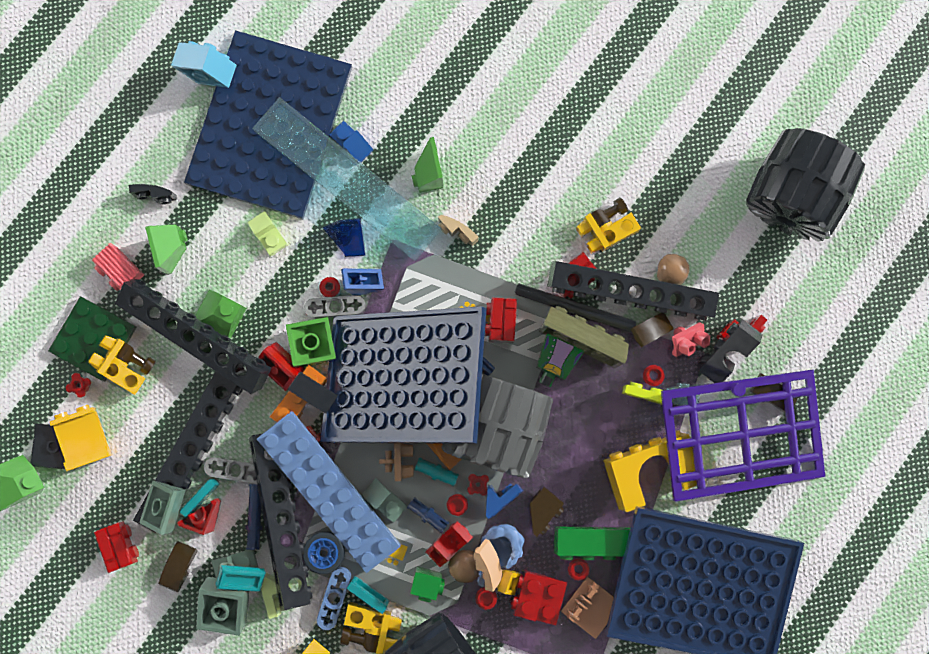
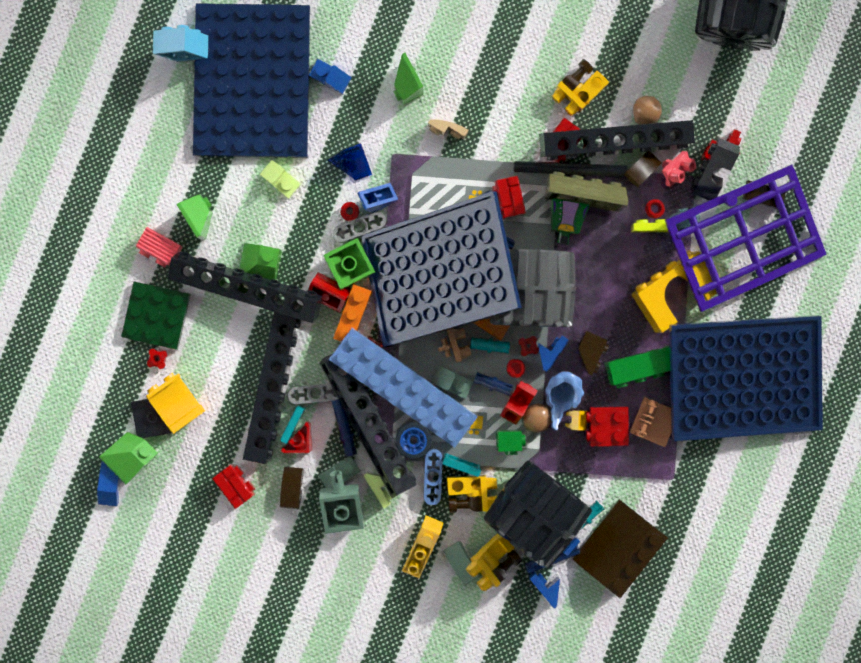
camera: 15 degrees left, 5 degrees up
yellow hips [88,336,156,395] -> none
black slope [128,184,178,205] -> none
sand green slope [140,481,186,535] -> none
teal tile [216,565,266,592] -> none
clear light blue plate [252,97,442,262] -> none
black slope [288,371,338,414] -> none
light nougat slope [474,539,502,592] -> none
red plate [475,587,497,610] -> none
red plate [568,558,590,580] -> none

